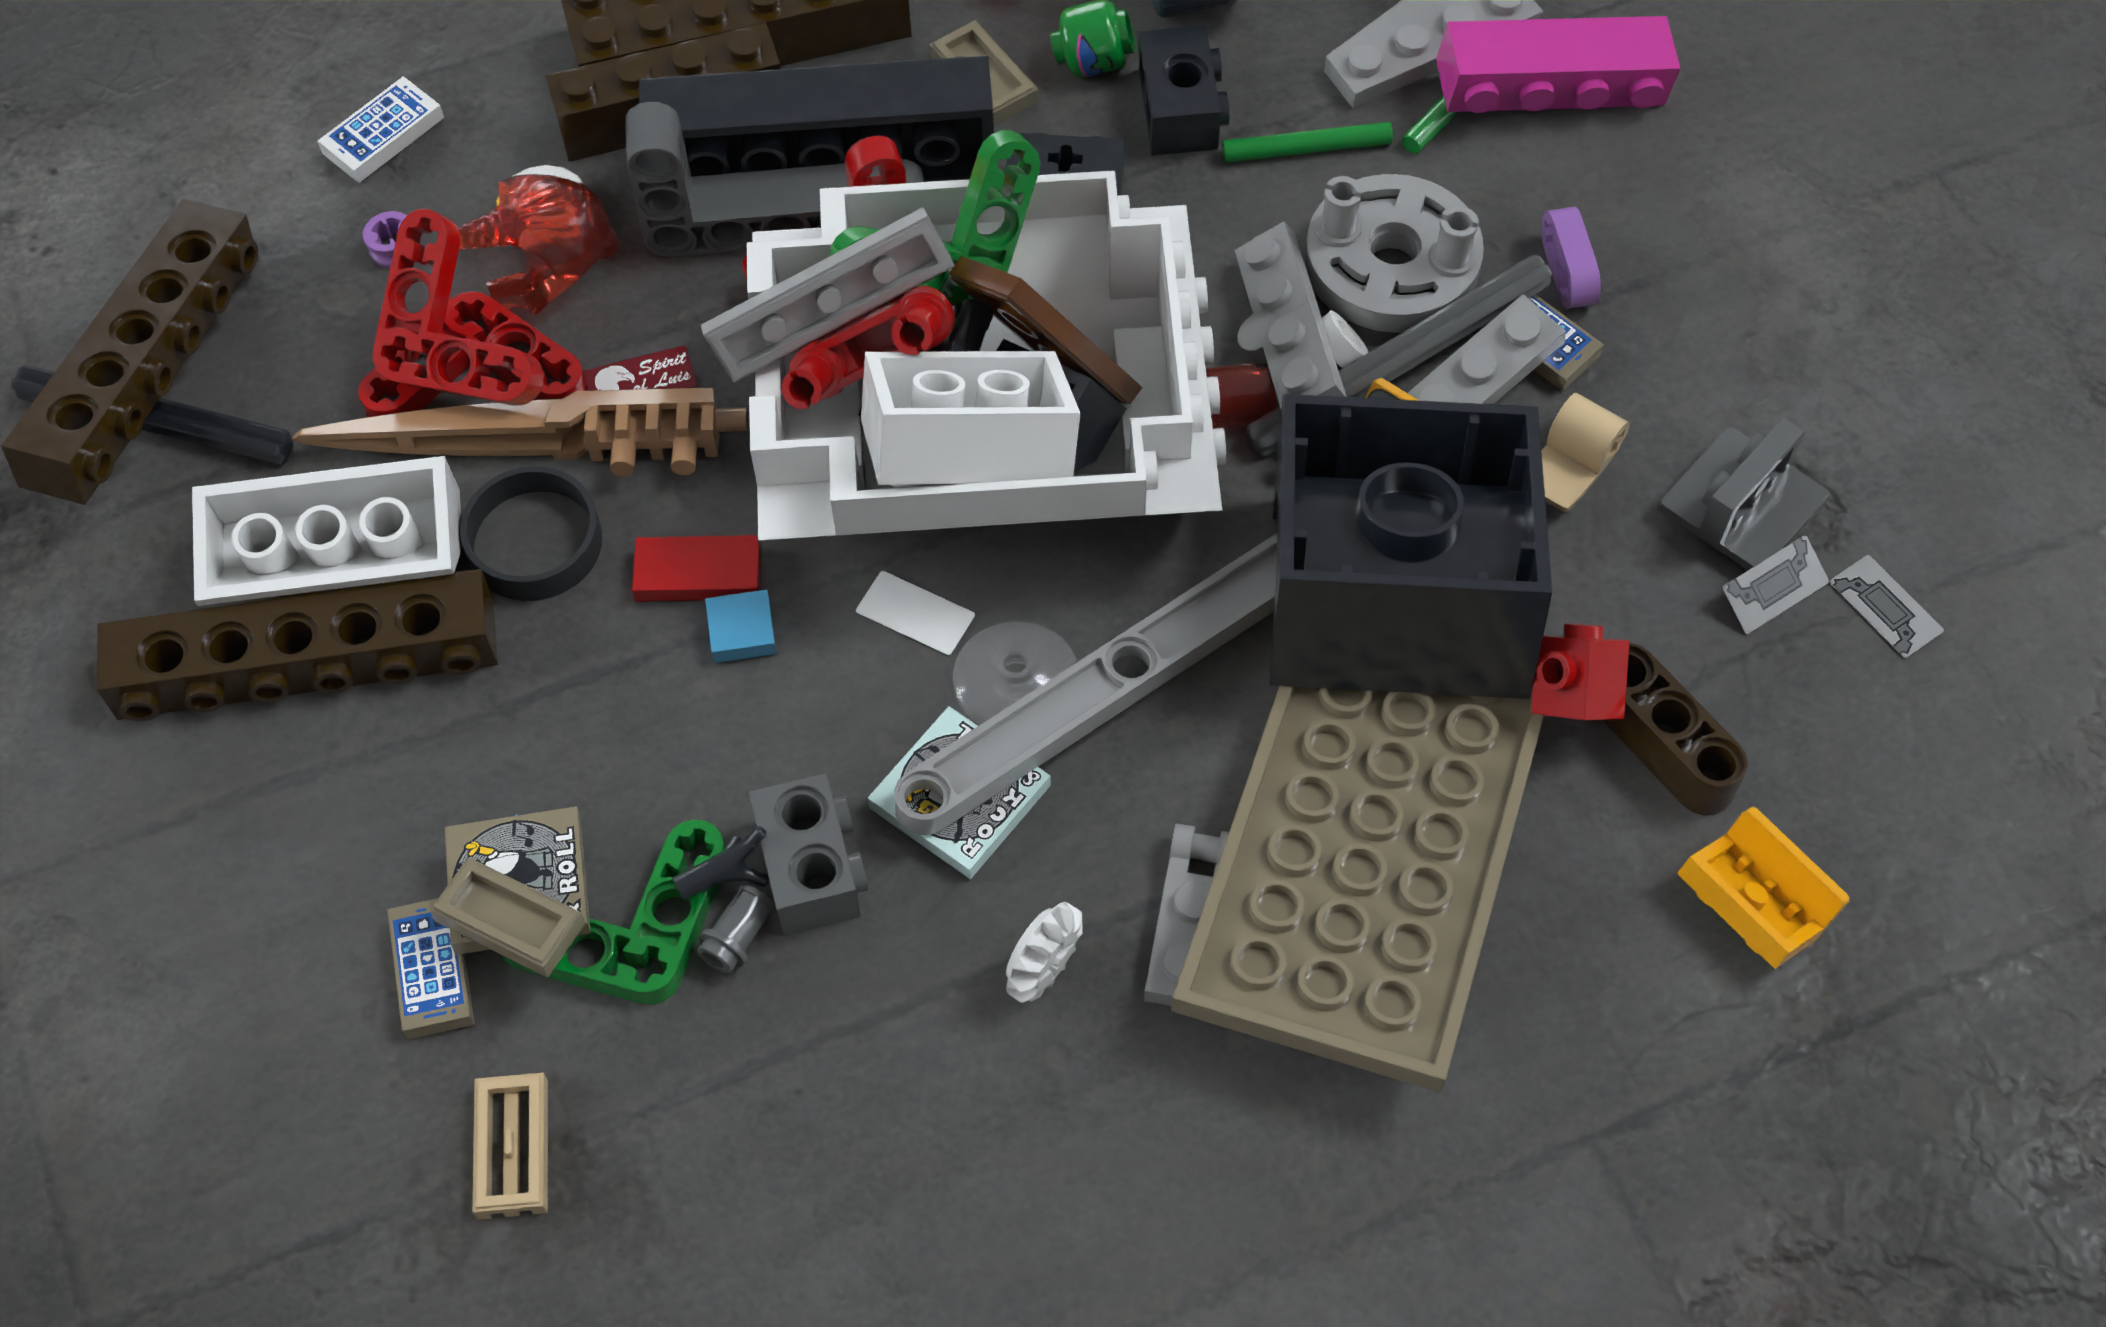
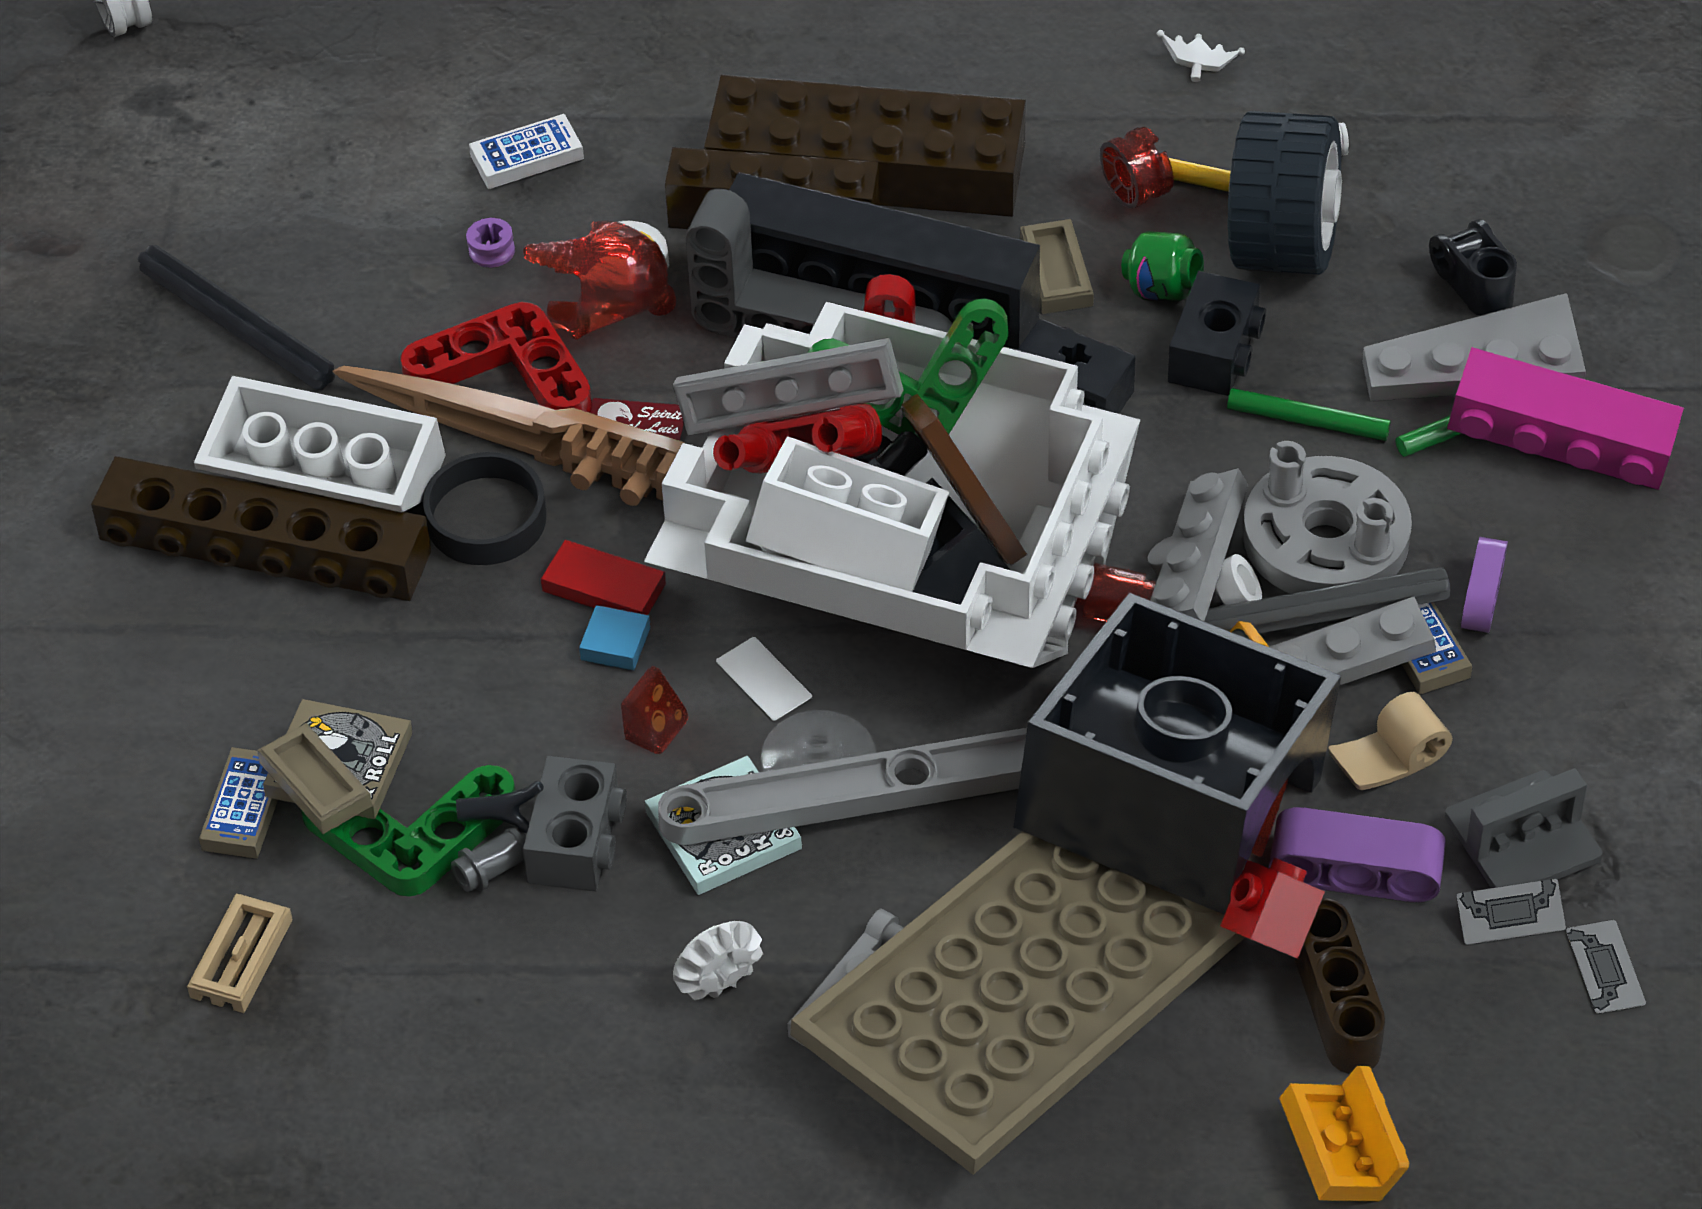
camera: 25 degrees right, 10 degrees down
dark brown brick [1,199,258,505] -> none
red beam [373,209,544,406] -> none
none -> clear red slope [621,666,688,754]
none -> medium lavender beam [1269,807,1446,902]

